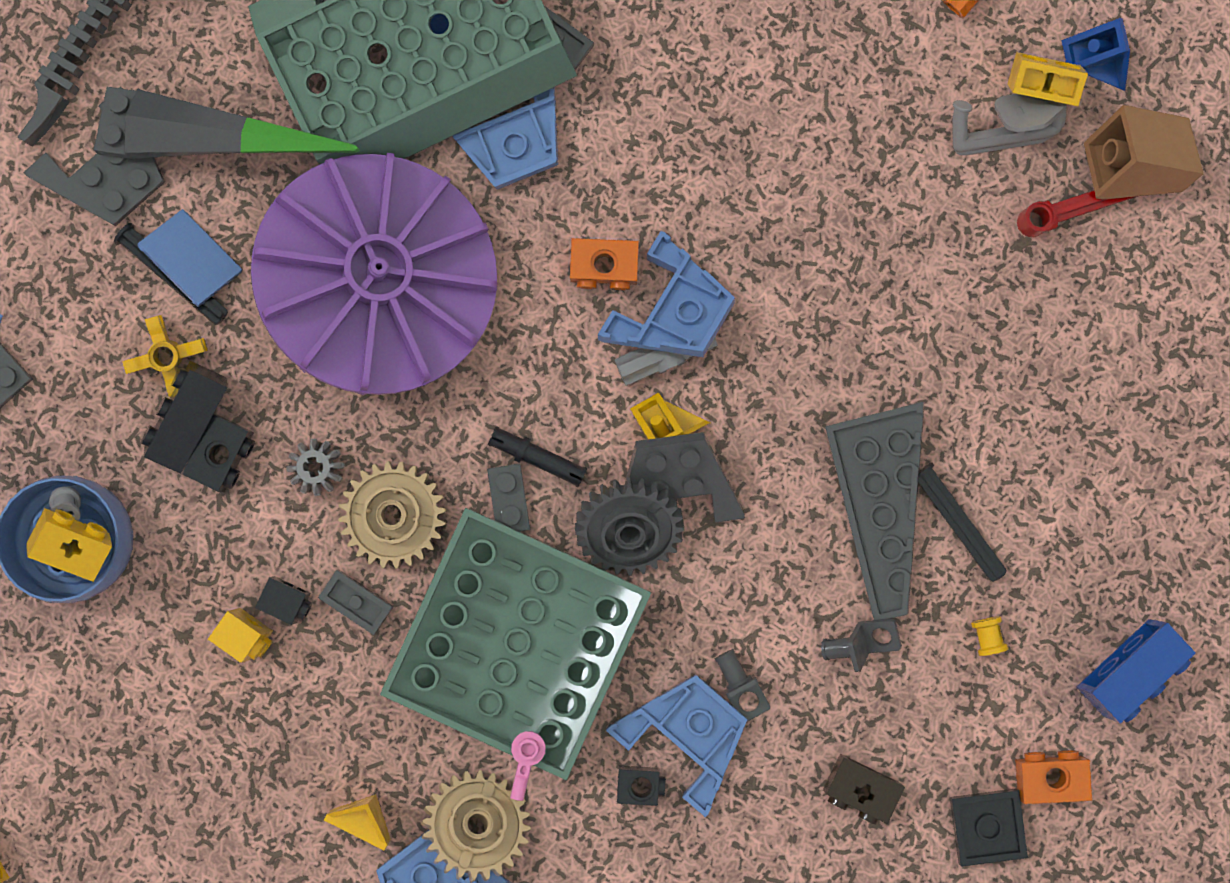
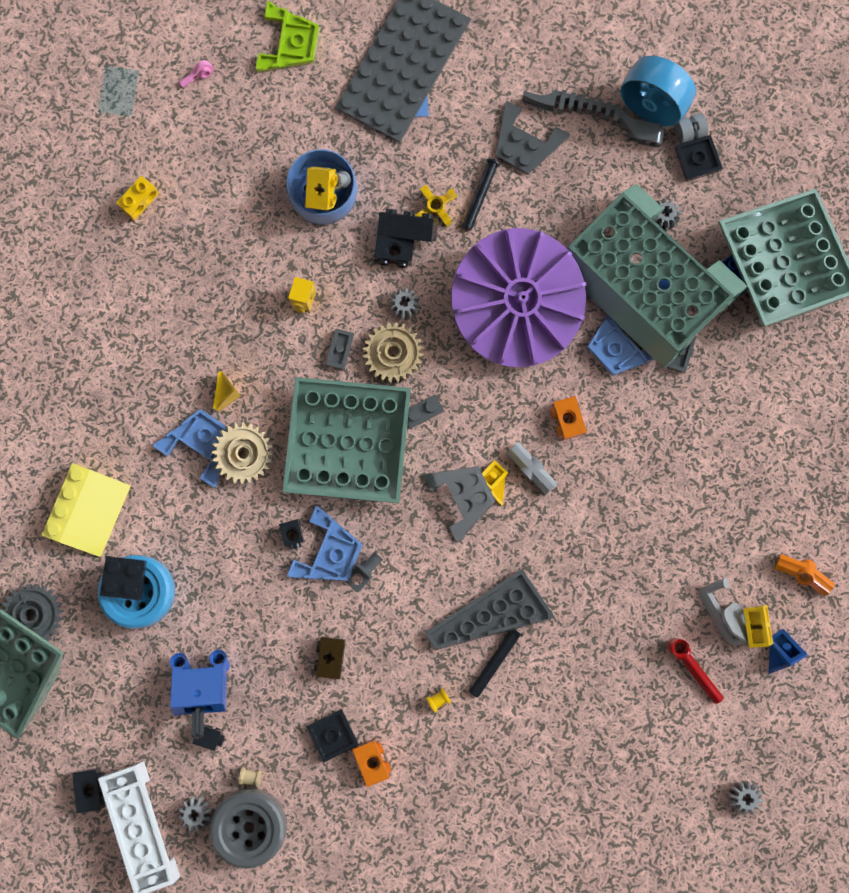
camera: 70 degrees right, 5 degrees down
dark grey plate [94,87,360,159] -> none
medium blue piece [137,209,242,307] -> none
black brick [255,576,312,625] -> none
black pin [488,426,587,487] -> none
bright pink plate [510,731,546,801] -> none
dark grey gear [575,477,684,576] -> none
medium blue wing [598,231,735,357] -> none
dark grey bracket [821,619,902,672] -> none
blue brick [1076,619,1196,724] -> none
medium nougat slope [1084,105,1204,199] -> none

